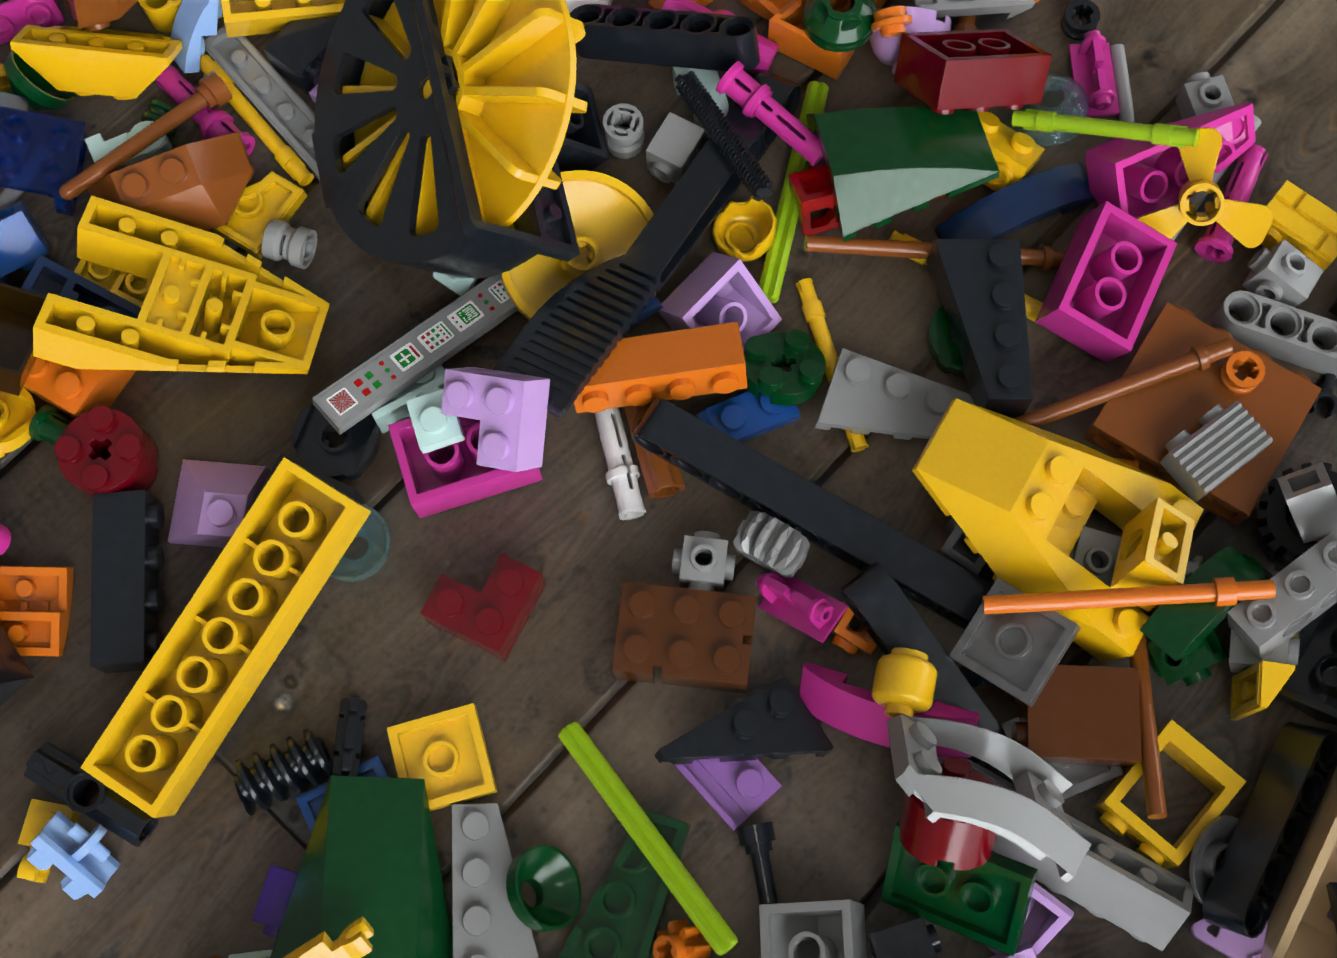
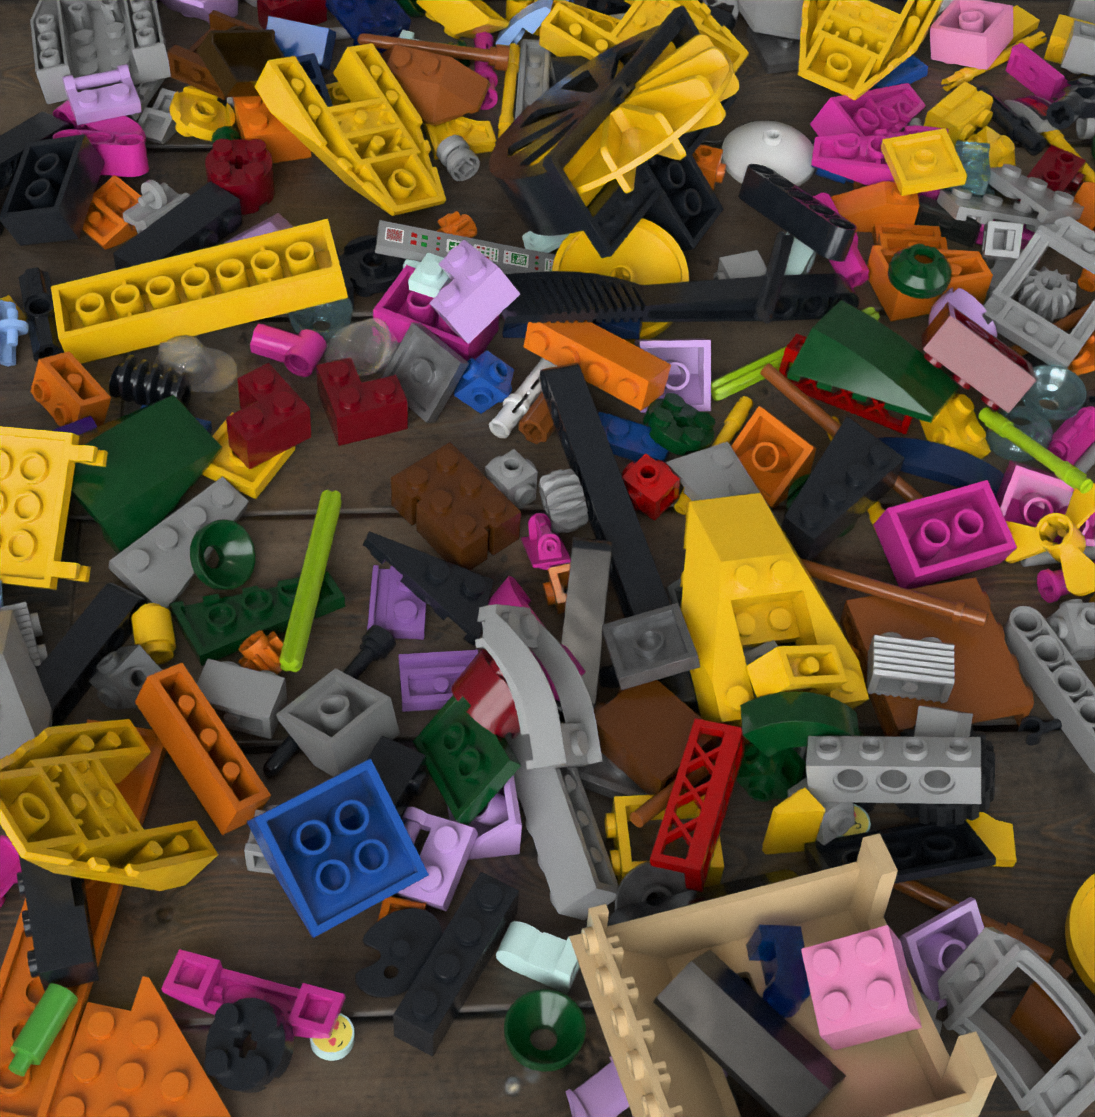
camera: 35 degrees right, 20 degrees down
black axle [331,695,367,776] -> none
light grey wheel [603,103,645,159] -> none
yellow hair [712,196,777,262] -> none
dark pink pin [715,61,823,167] -> none
orange plate [871,6,913,38] -> none
yellow head [871,647,937,718] -> none
orange bar [982,577,1276,615] -> none
orange bush [1219,351,1266,395] -> none
none -> orange brick [30,351,111,427]
none -> light grey hips [122,179,190,234]
none -> clear piece [152,335,237,393]
none -> dark red brick [226,363,311,470]
none -> dark pink piece [250,323,327,377]
none -> clear piece [325,318,400,378]
none -> flat silver plate [381,322,469,423]
none -> medium lavender plate [399,650,478,712]
none -> orange gear [437,211,477,238]
none -> blue brick [454,350,514,414]
none -> red brick [621,453,680,521]
none -> red fence [650,718,745,892]
none -> orange slope [731,406,817,508]
none -> clear light blue piece [1021,365,1087,421]

